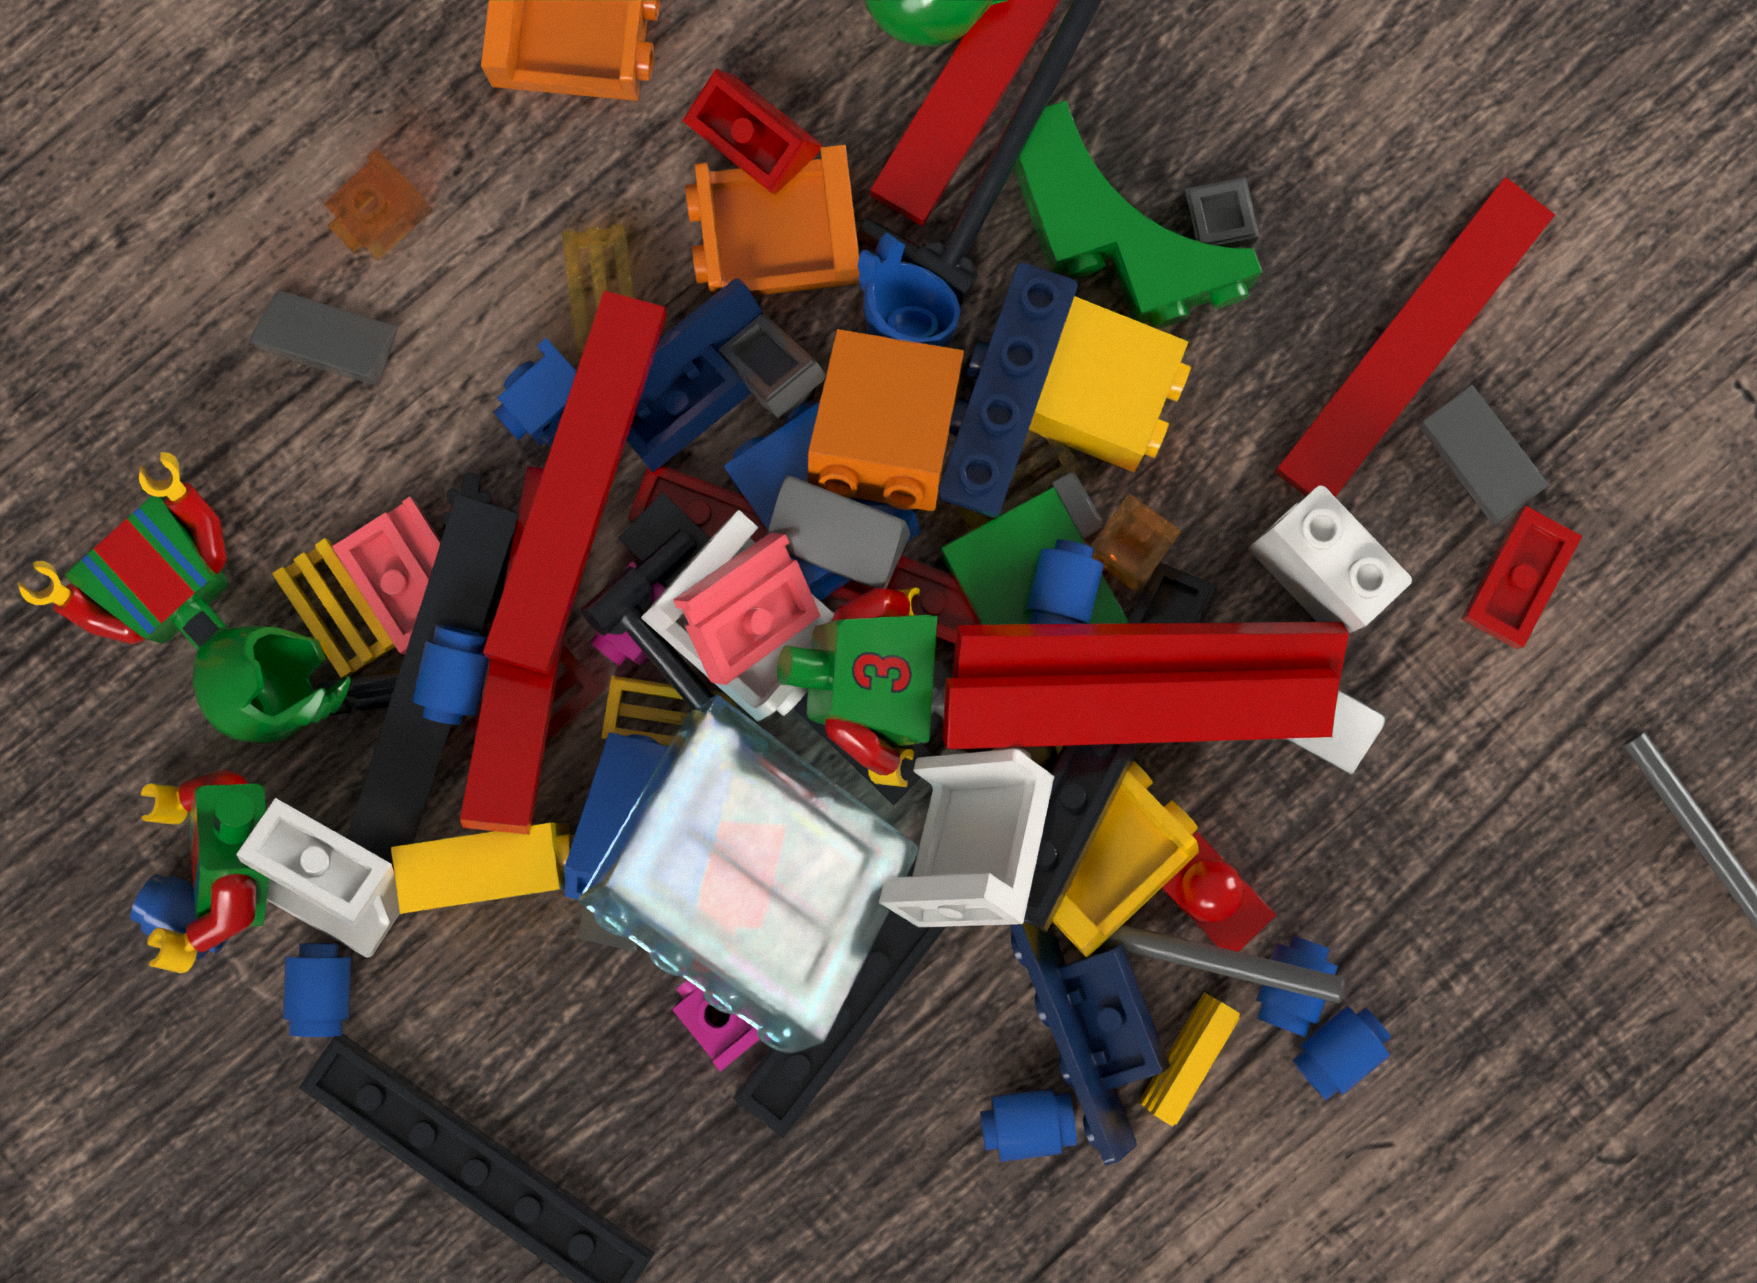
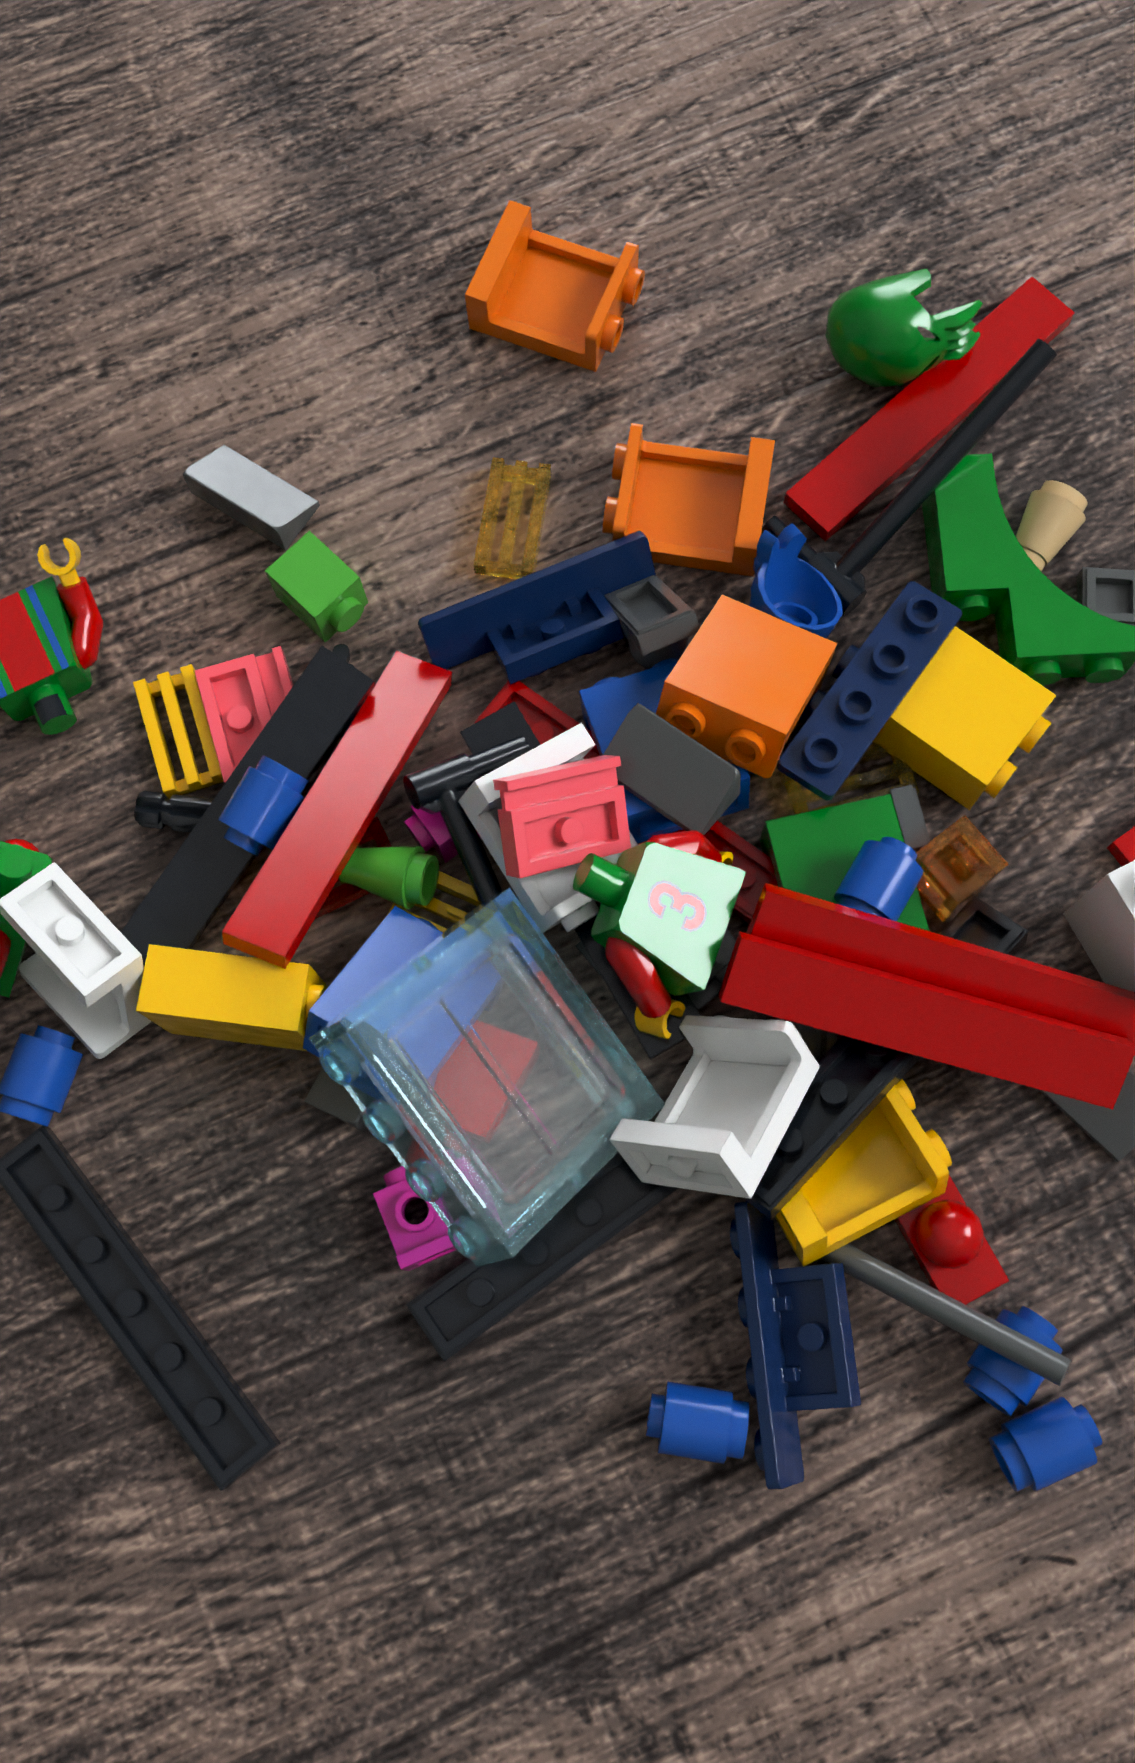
camera: 20 degrees right, 10 degrees down
green helmet [192,626,351,744] -> none
clear orange brick [324,148,432,261] -> none
red tile [483,290,667,675] -> none
blue brick [493,338,577,446] -> none
red slope [682,69,823,194] -> none
yellow tile [1138,992,1240,1127] -> none
none -> bright green brick [265,530,368,642]
none -> bright green cone [339,846,439,909]
none -> tan cone [1016,480,1088,572]

